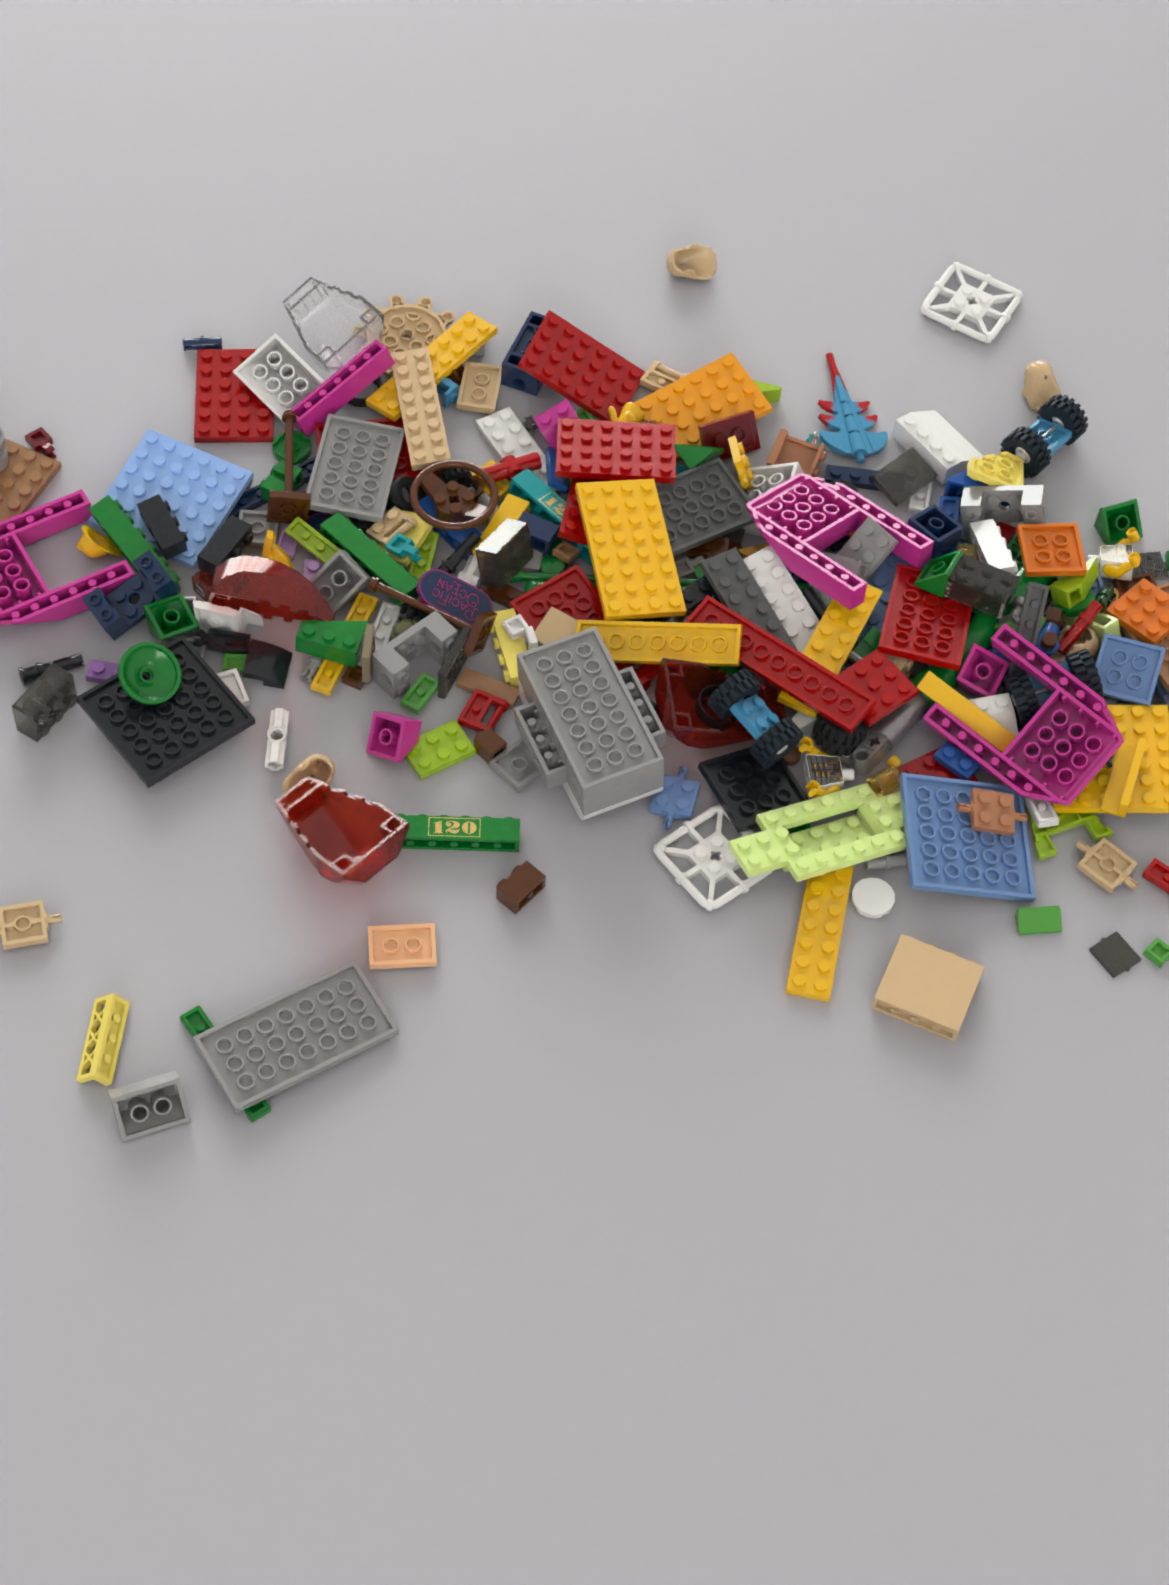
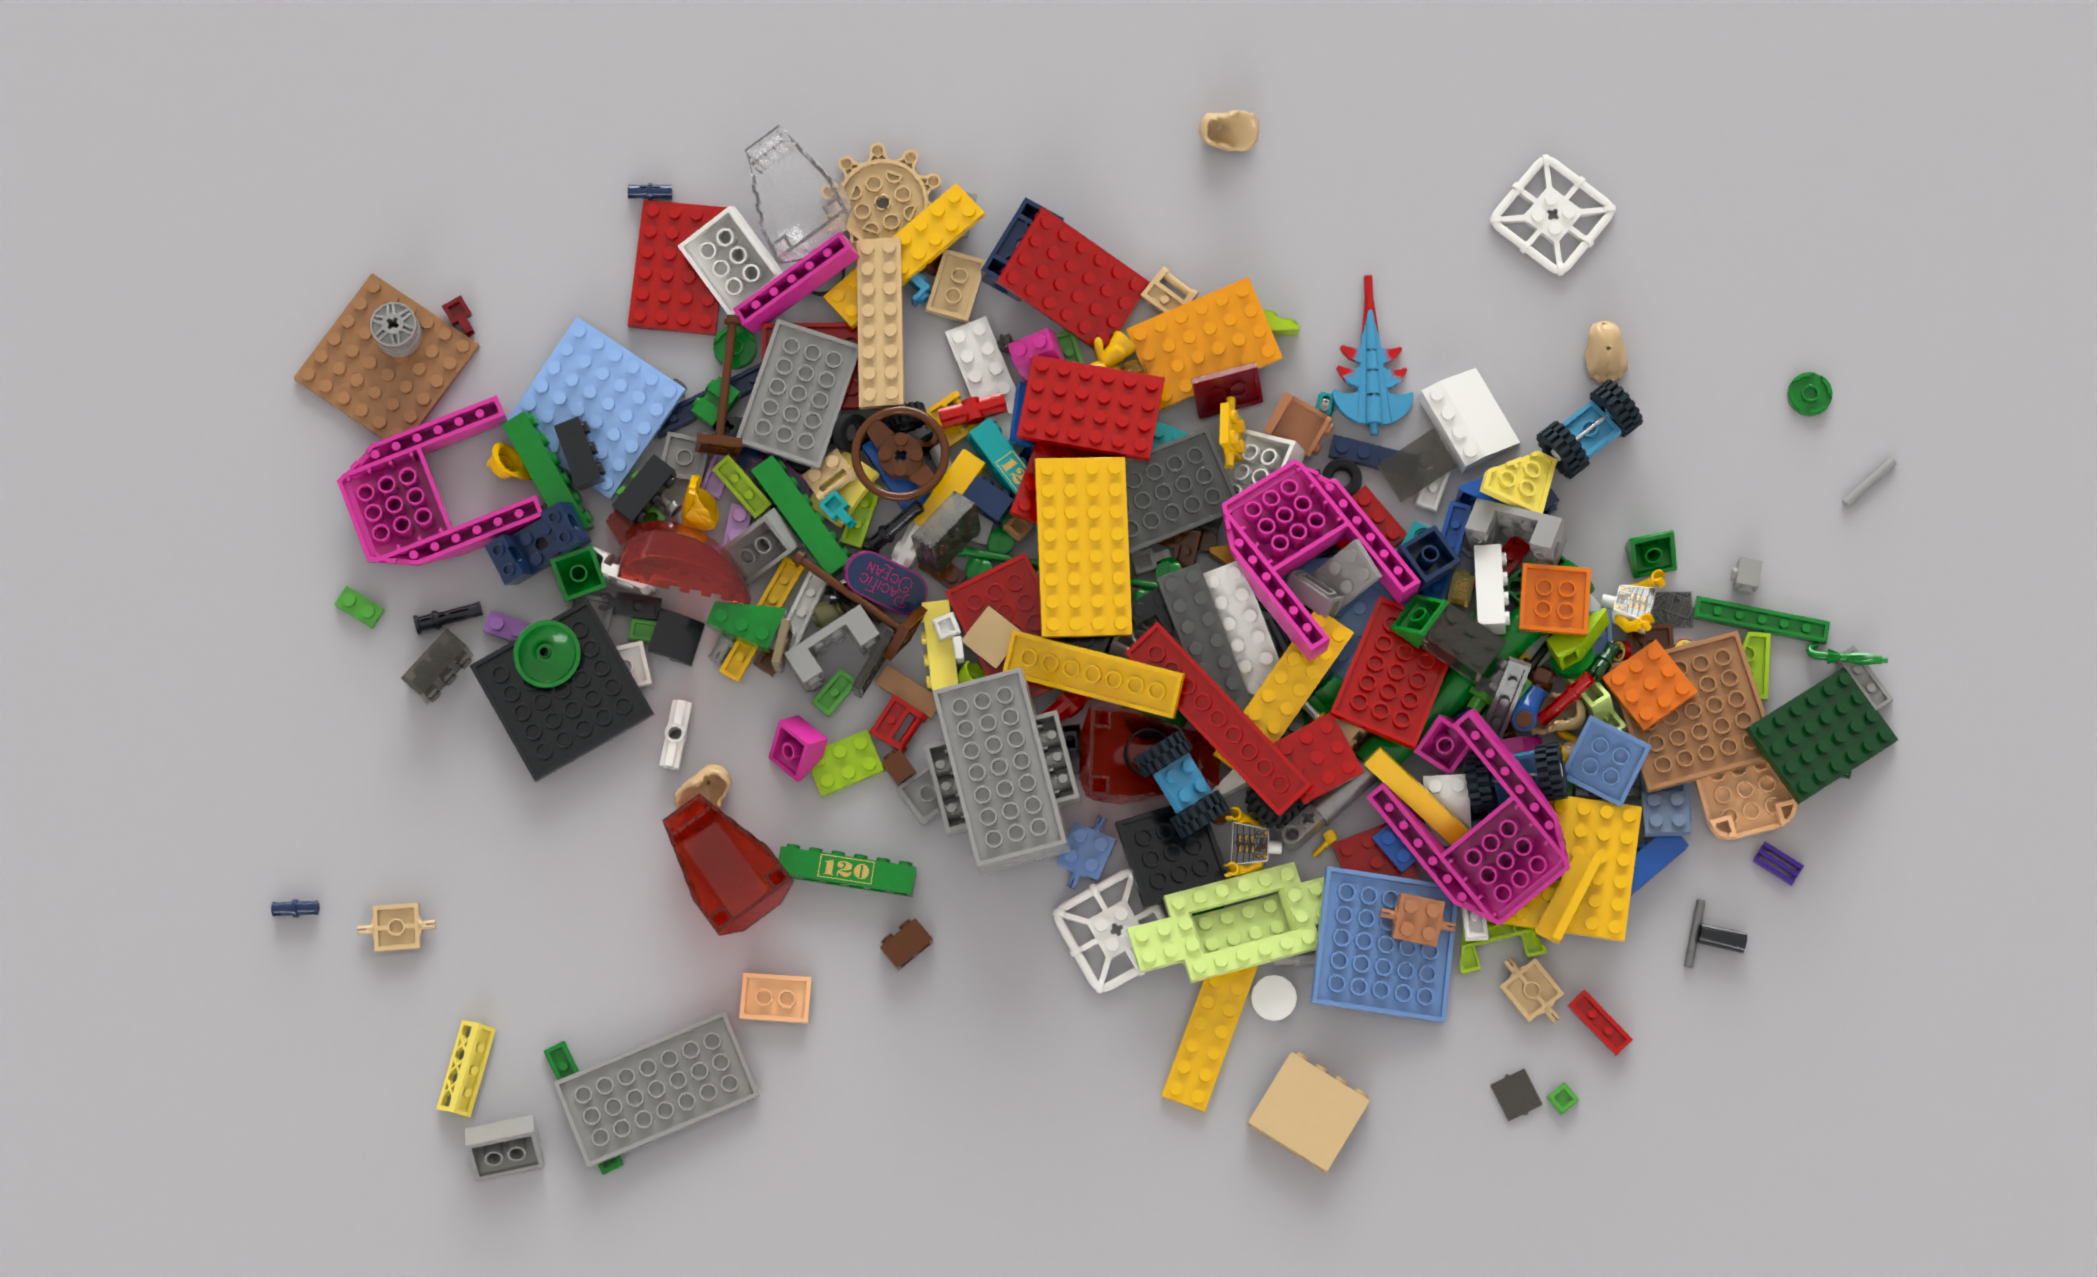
camera: 15 degrees right, 20 degrees up
green slope [674,444,724,469] -> none
clear yellow brick [866,765,901,797] -> none
bright green slope [1015,906,1062,935] -> none

